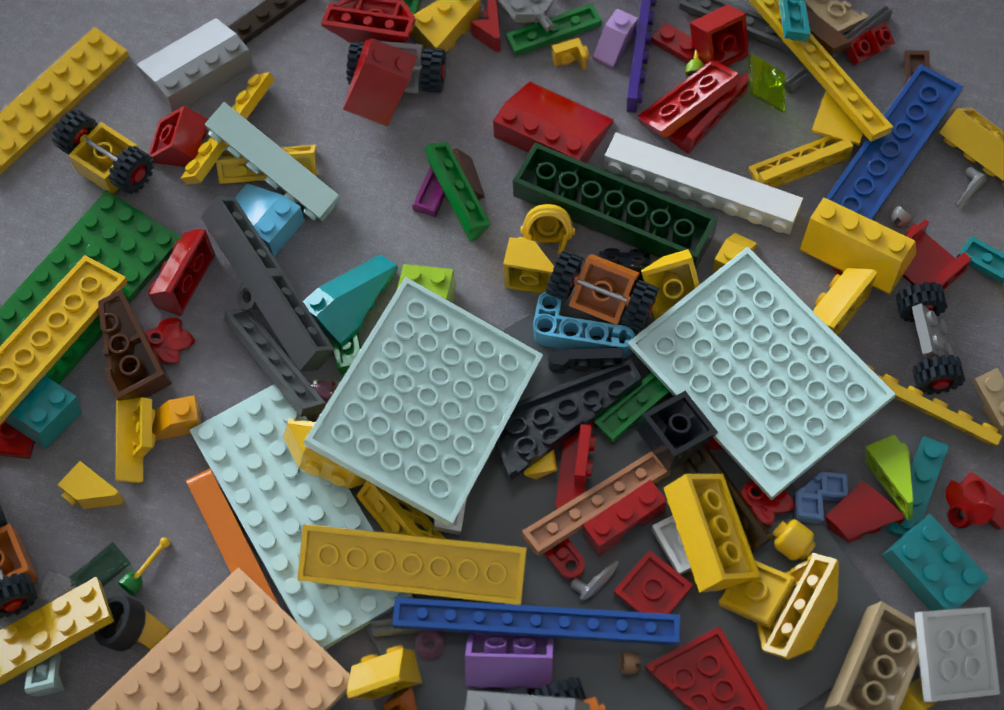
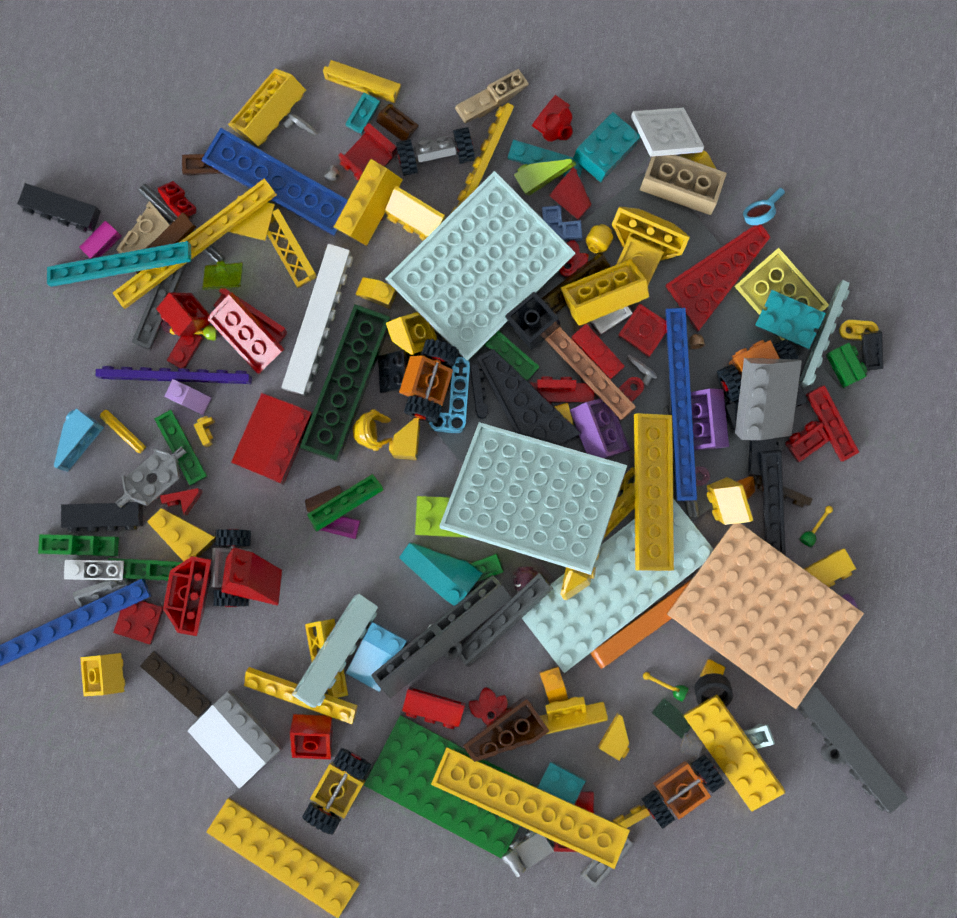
camera: 100 degrees left, 20 degrees up
none -> reddish brown slope [376,103,419,141]
none -> medium lavender slope [570,399,630,459]

